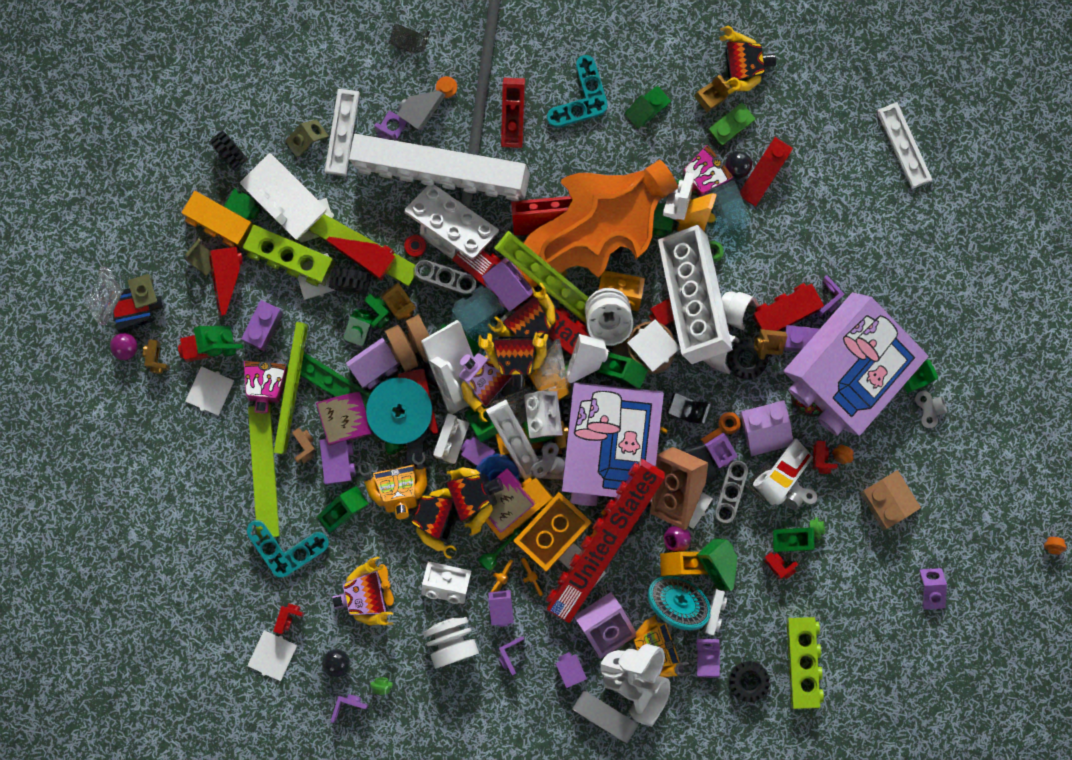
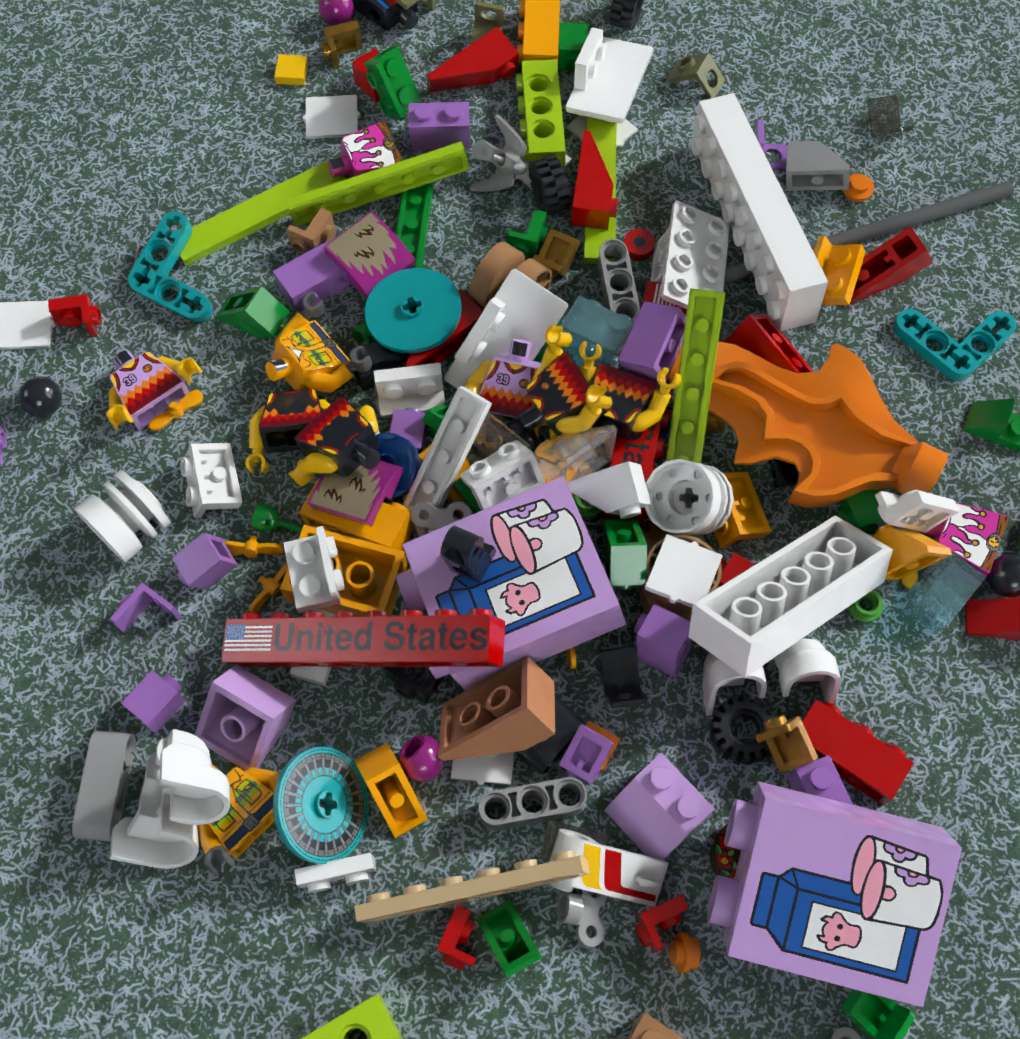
camera: 60 degrees right, 15 degrees down
white tile [325,89,360,176] -> none
green bracket [343,309,375,347] -> none
lavender slope [346,338,400,390] -> none
bright green plate [370,677,393,695] -> none
green slope [696,539,738,591] -> none
medium lavender bracket [697,639,720,678] -> none
orange plate [718,412,741,434] -> none
black tyre [729,661,770,702] -> none
bright green plate [810,517,825,539] -> none
medium lavender bracket [817,275,845,317] -> none
none -> yellow tile [274,54,309,86]
none -> white bracket [283,526,345,613]
none -> tan plate [354,851,591,923]
none -> black leg [440,525,496,583]
none -> light grey animal [470,114,527,192]
none -> medium lavender brick [634,604,692,678]
none -> light orange bracket [813,236,866,306]

